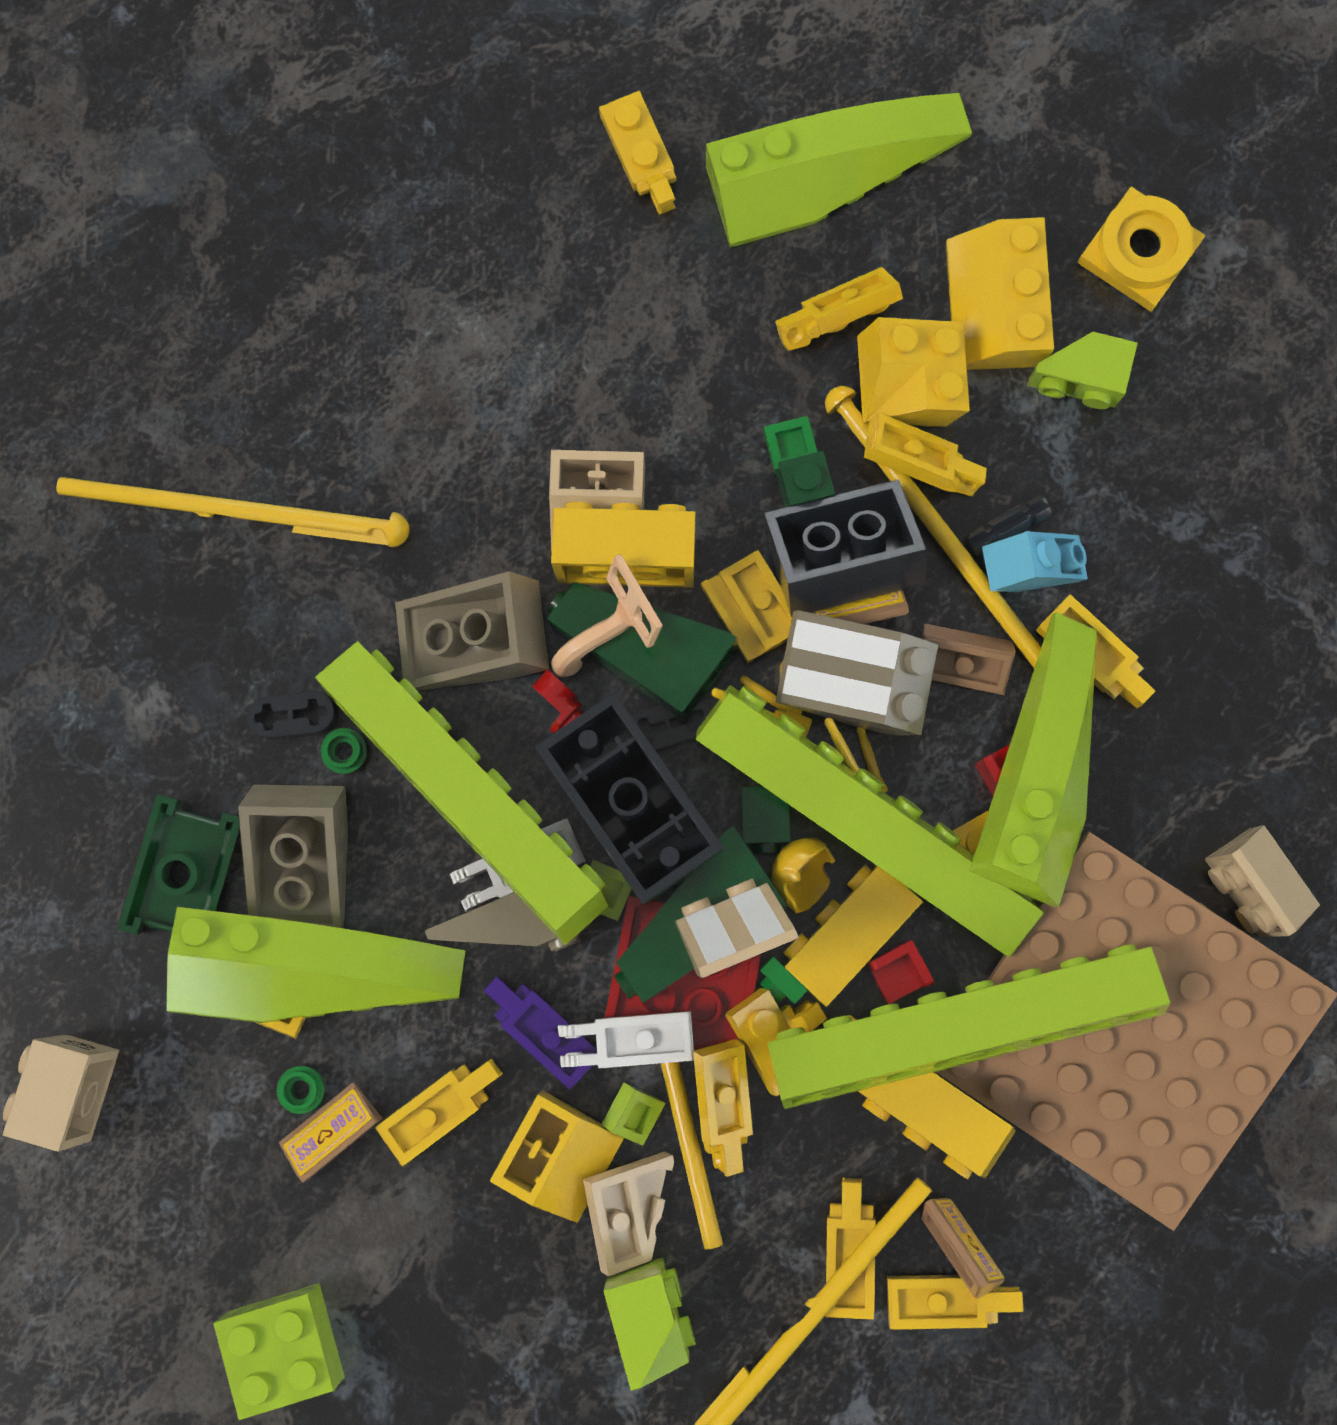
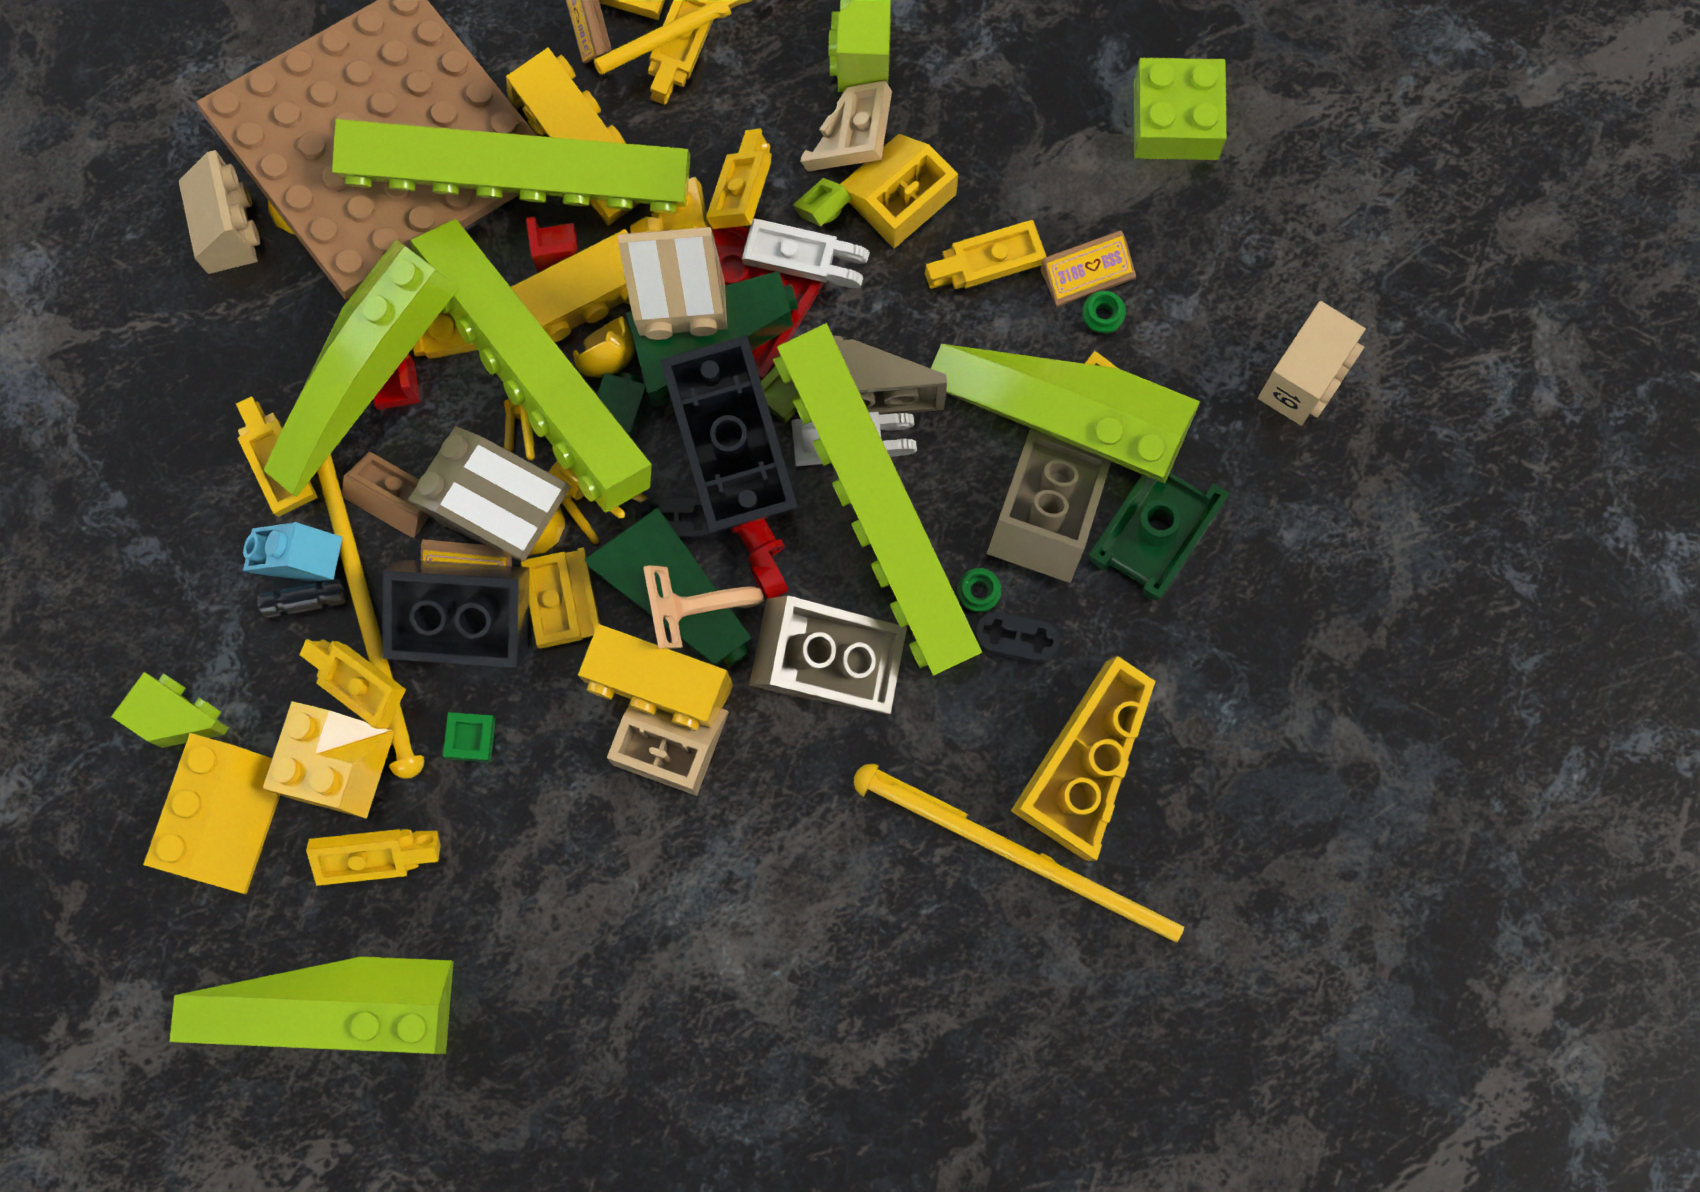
camera: 165 degrees left, 5 degrees down
dark purple hinge [484,976,597,1090] -> none
yellow hinge [599,91,677,215] -> none
yellow bar [661,1062,723,1249] -> none
dark green brick [776,451,835,508] -> none
yellow piece [1077,186,1206,312] -> none
none -> yellow wedge [1011,656,1155,861]

